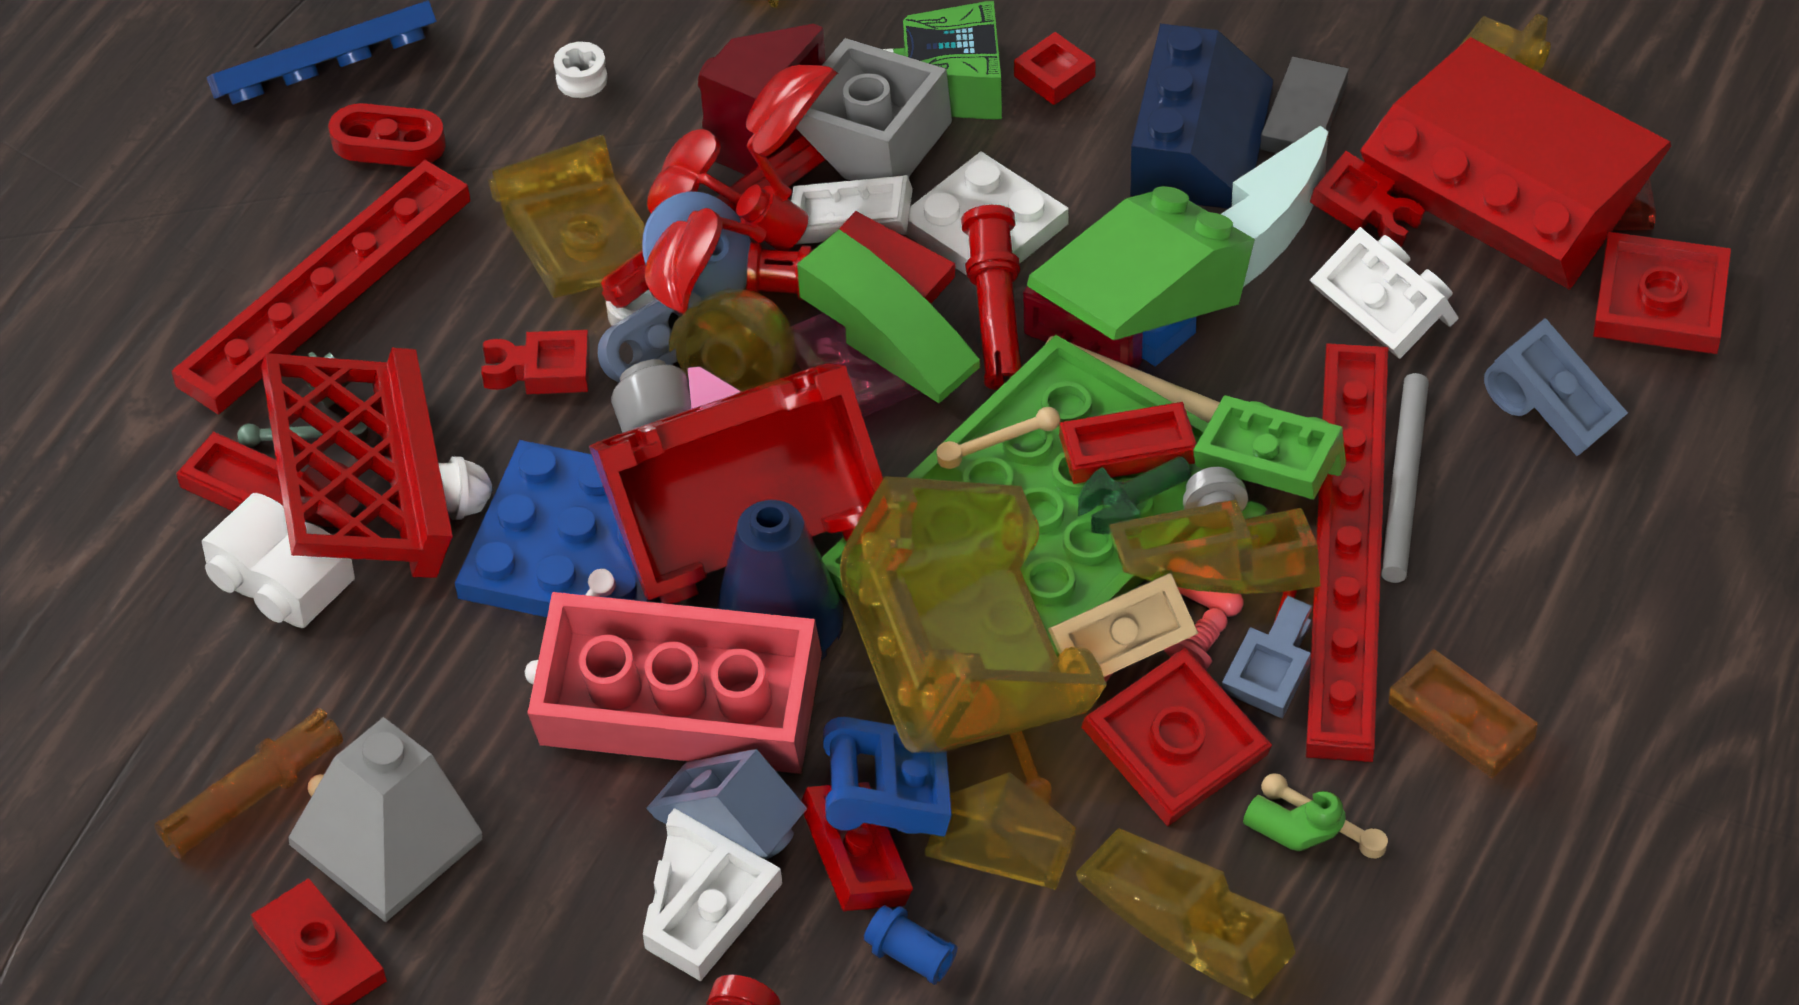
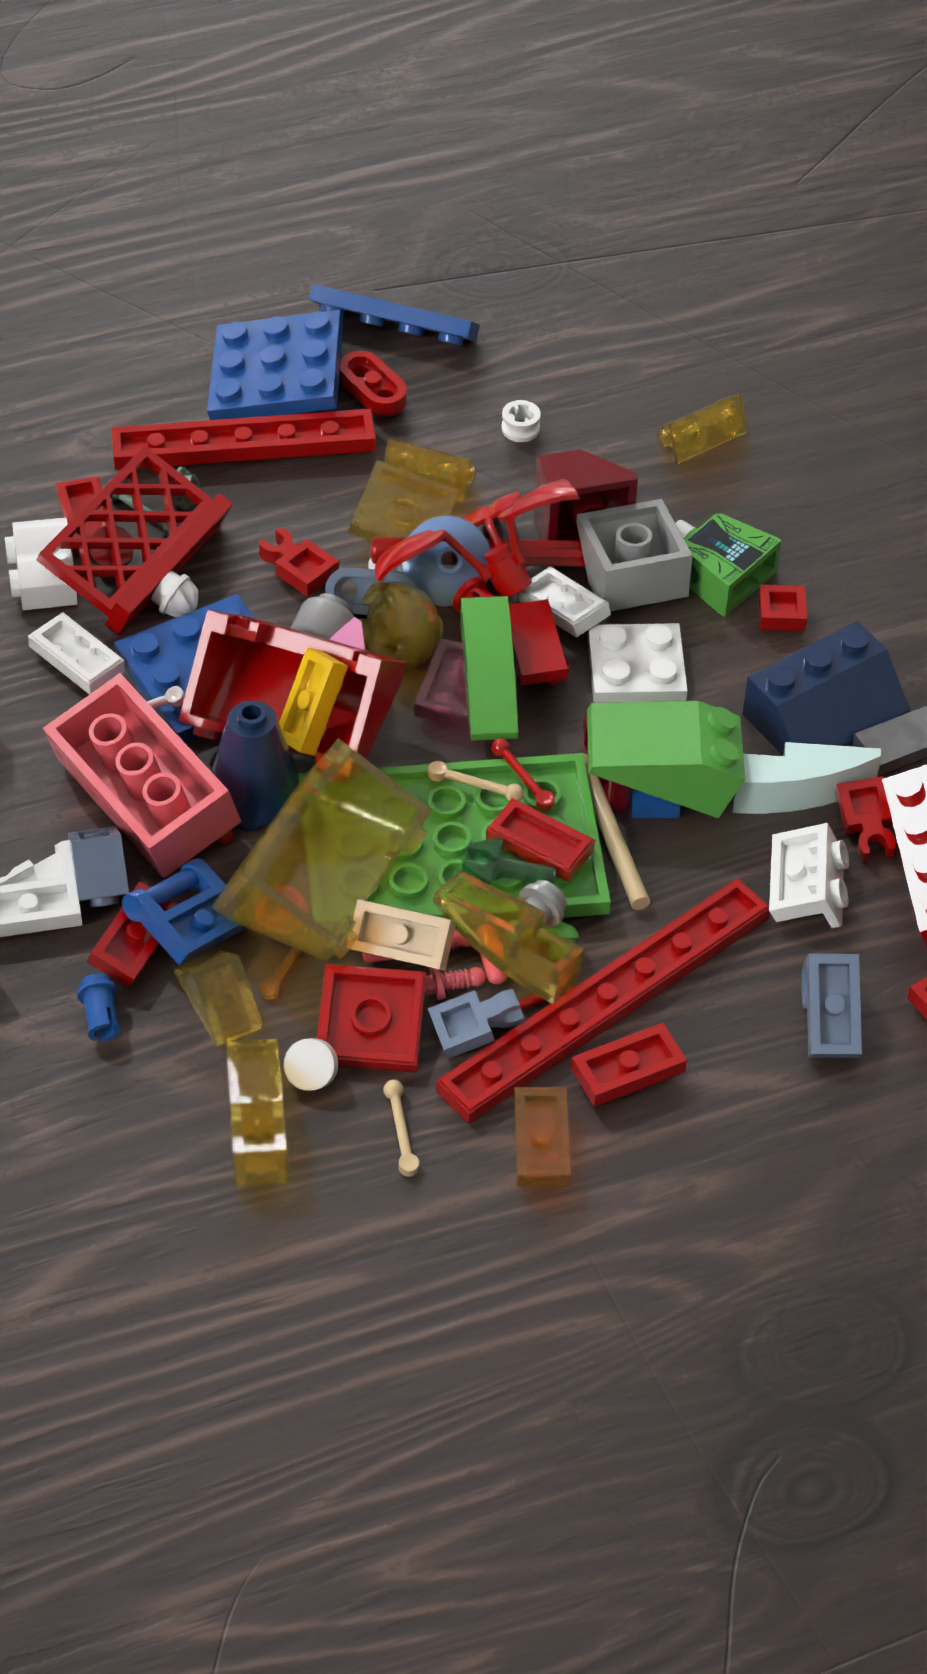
camera: 40 degrees right, 0 degrees up
red pin [961,204,1021,390] -> none
bright green bracket [1193,395,1346,499] -> none
bright green arm [1243,791,1346,851] -> none
light grey bar [1381,373,1429,583] -> none
none -> white plate [28,612,125,695]
none -> plate [207,310,344,420]
none -> yellow plate [279,647,348,756]
none -> white tile [284,1038,338,1091]
none -> red hinge [491,738,555,811]
none -> red plate [571,1023,687,1107]

